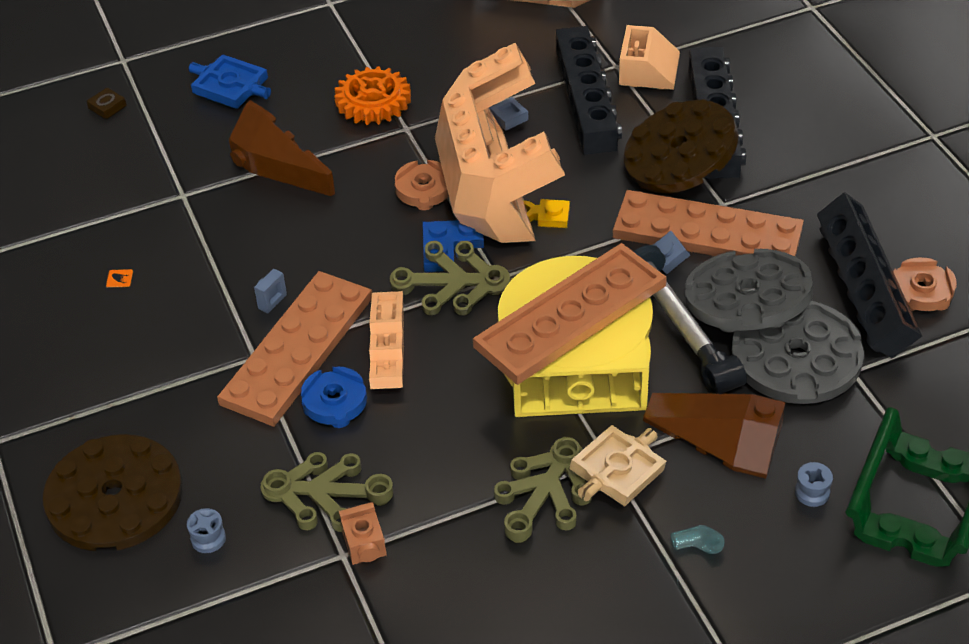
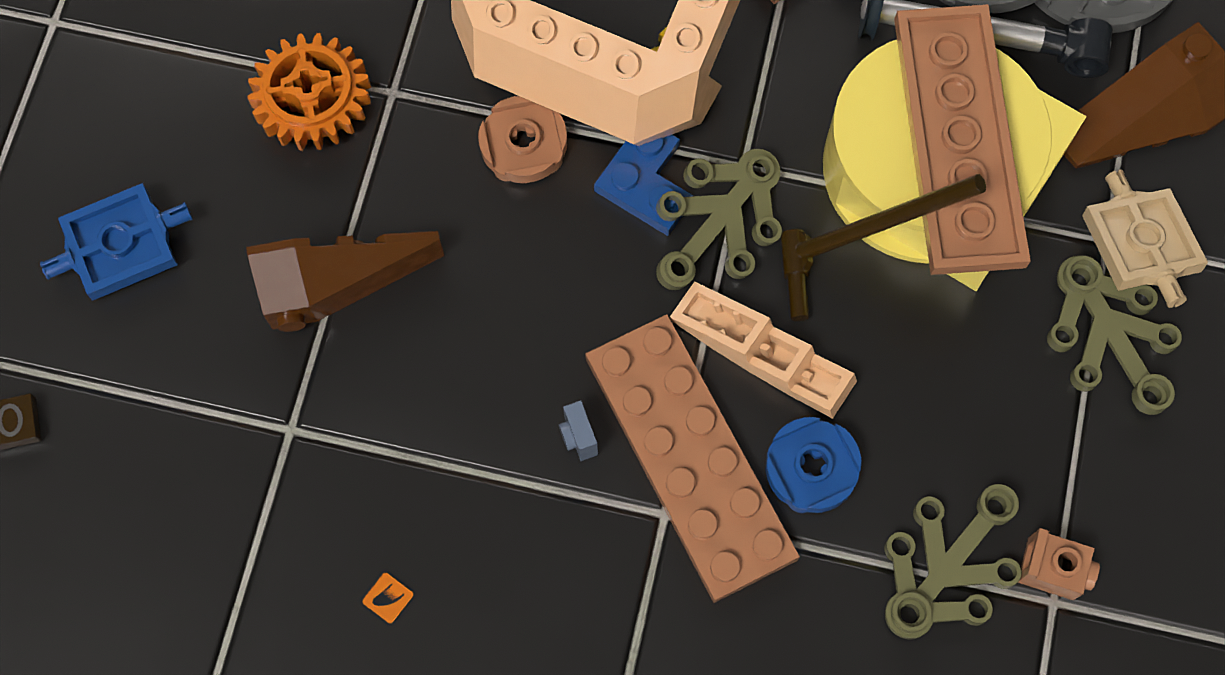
camera: 55 degrees left, 25 degrees up
none -> dark brown bar [781,174,986,321]

